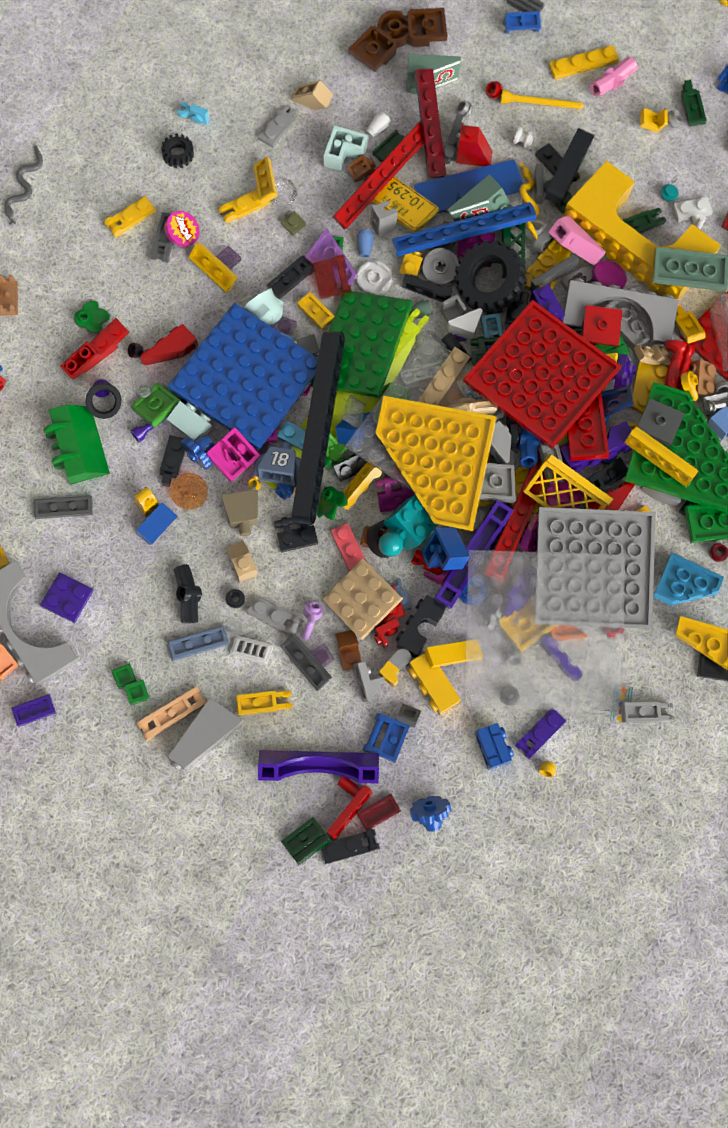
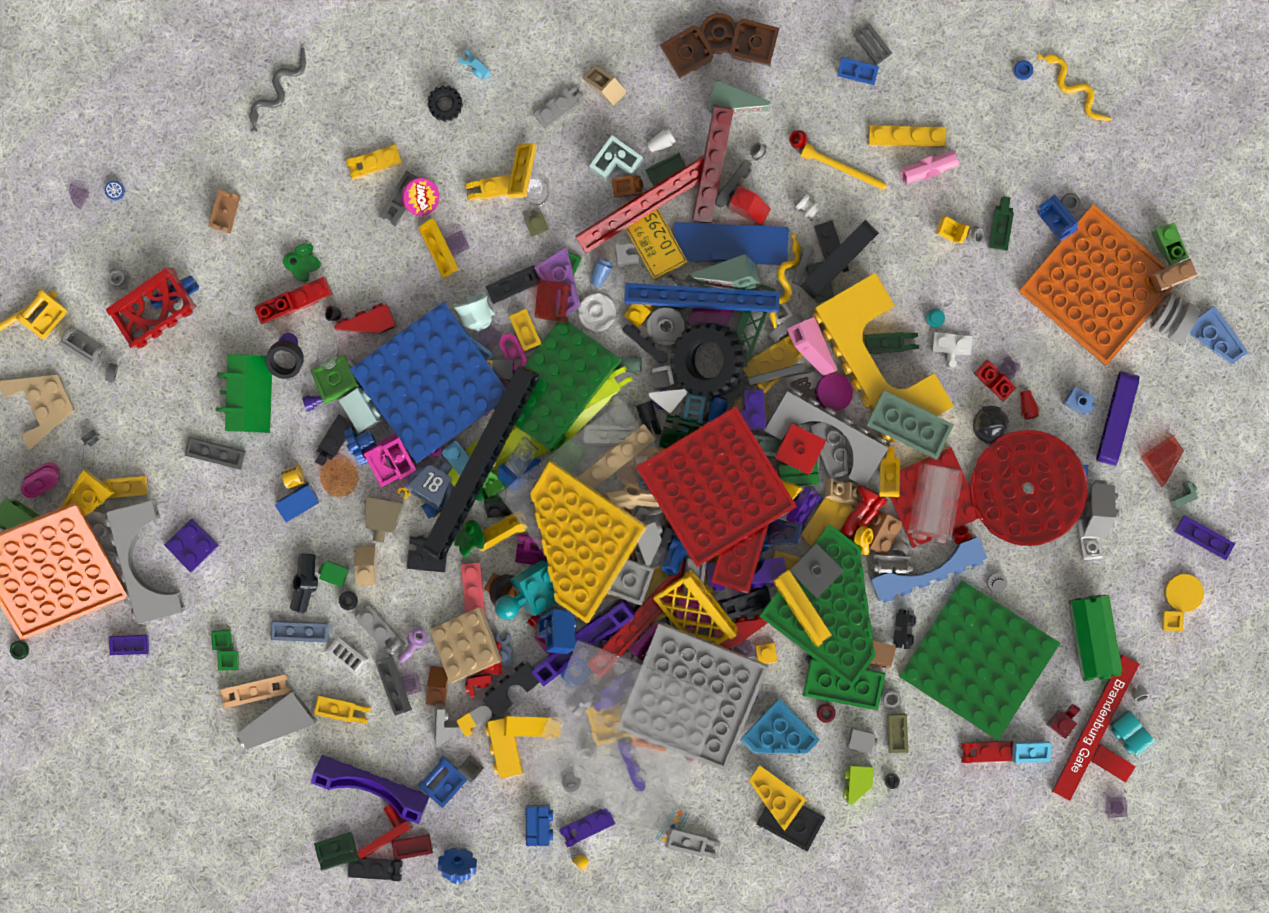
camera: 25 degrees right, 15 degrees up
none -> green brick [318,560,350,587]
none -> dark pink plate [499,334,527,370]
none -> blue cone [708,396,728,422]

